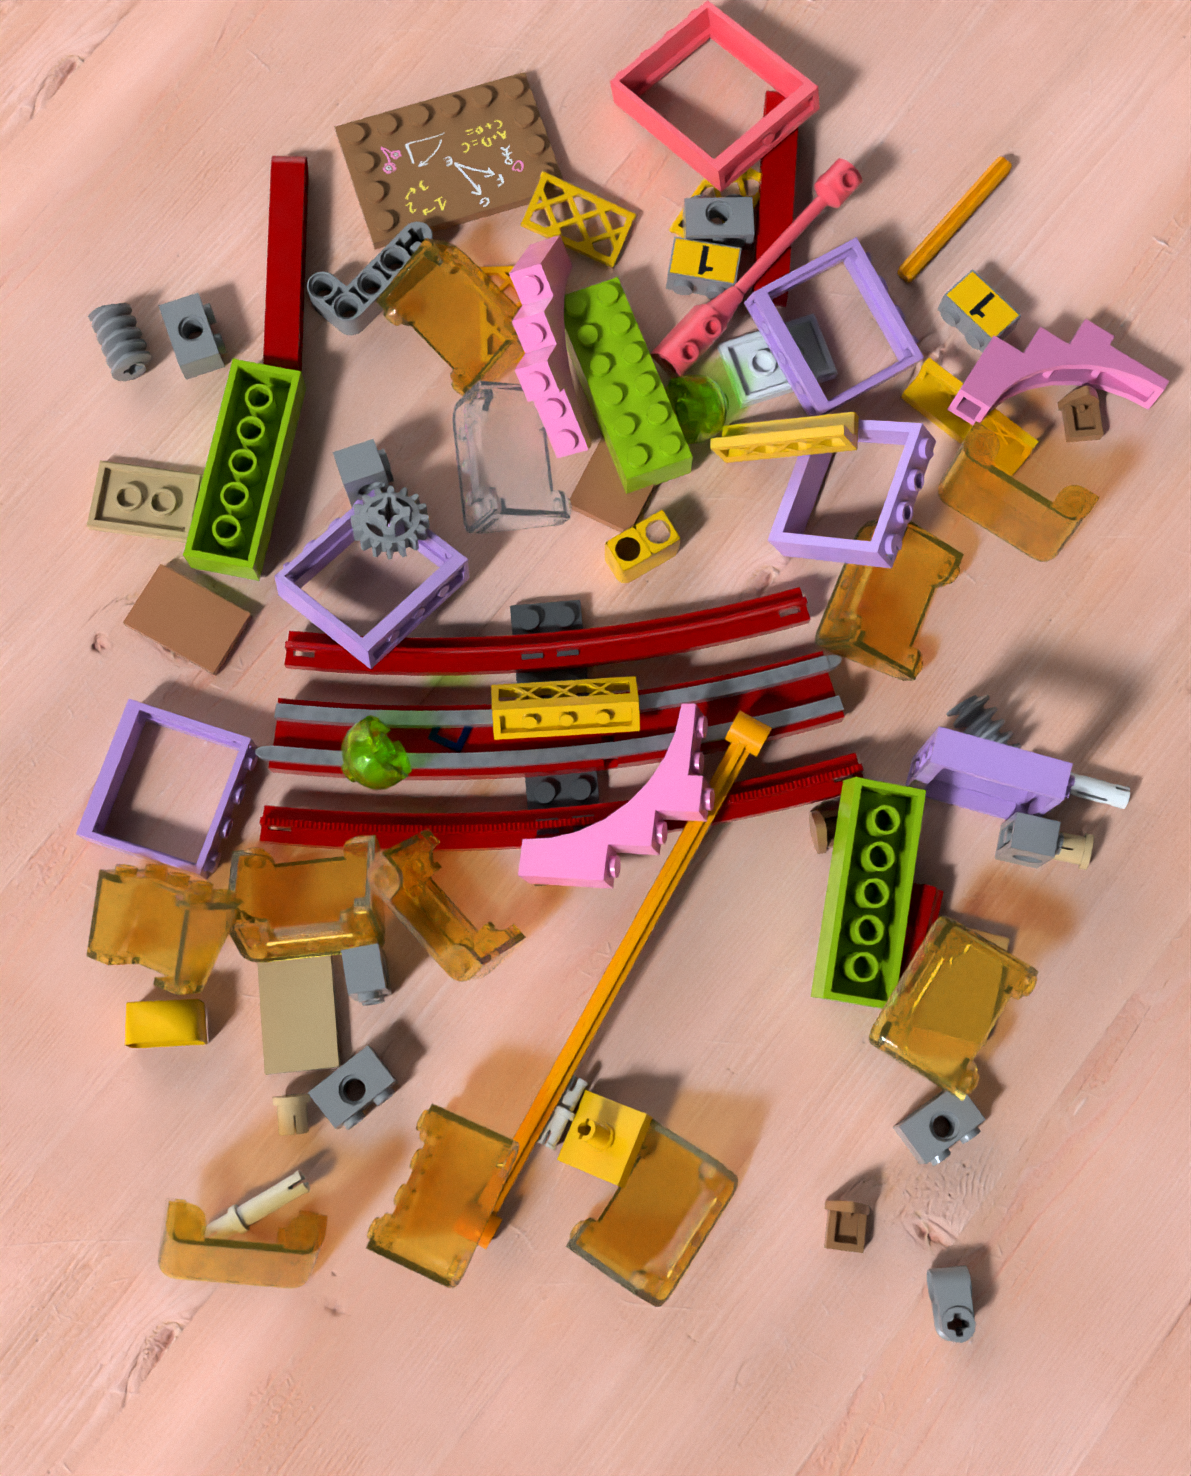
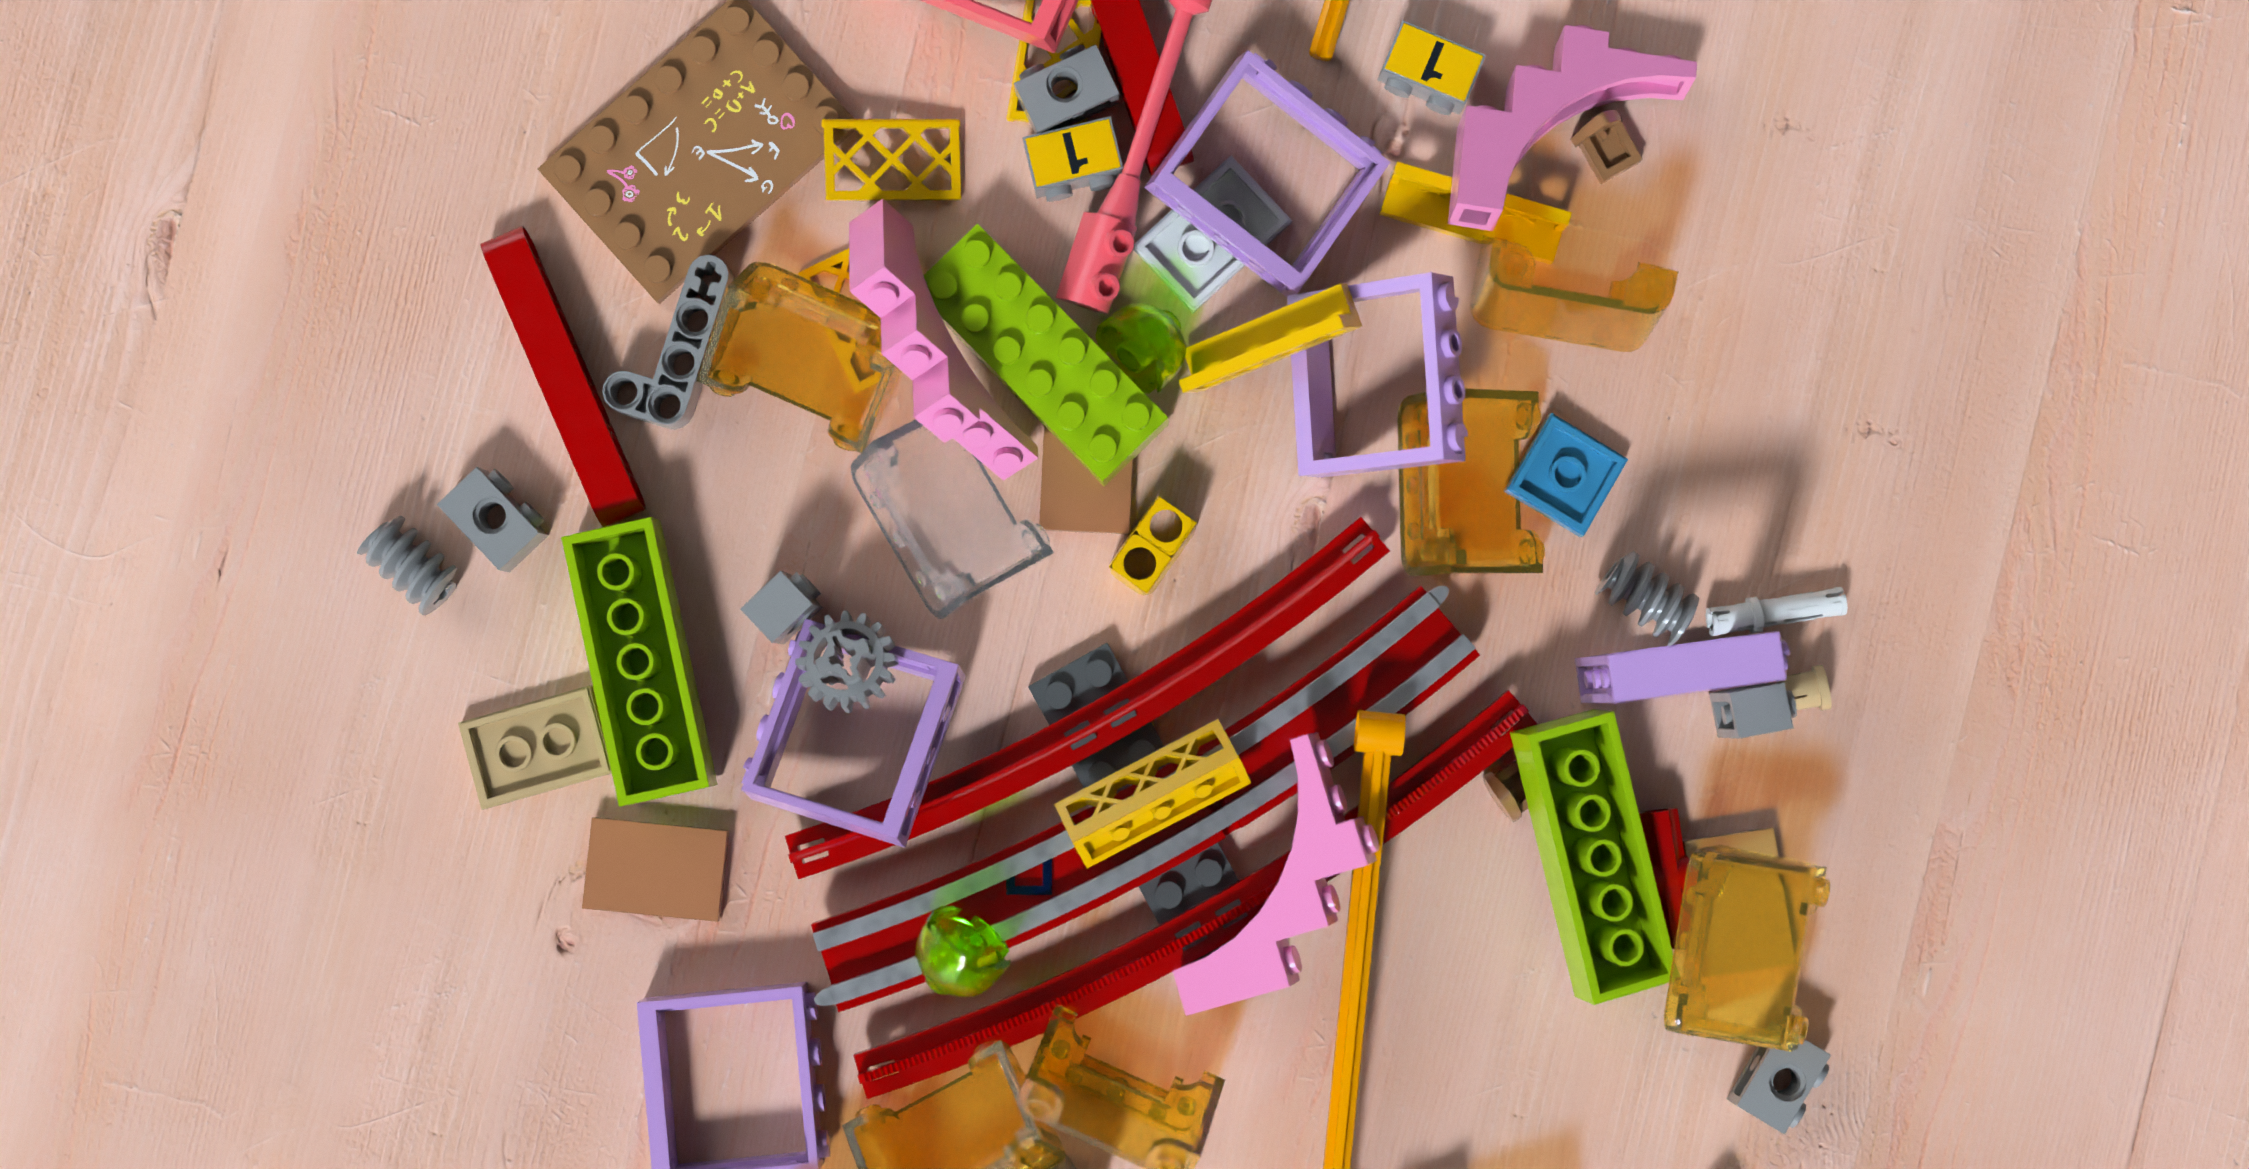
camera: 20 degrees left, 10 degrees up
none -> dark azure tile [1504,413,1628,537]

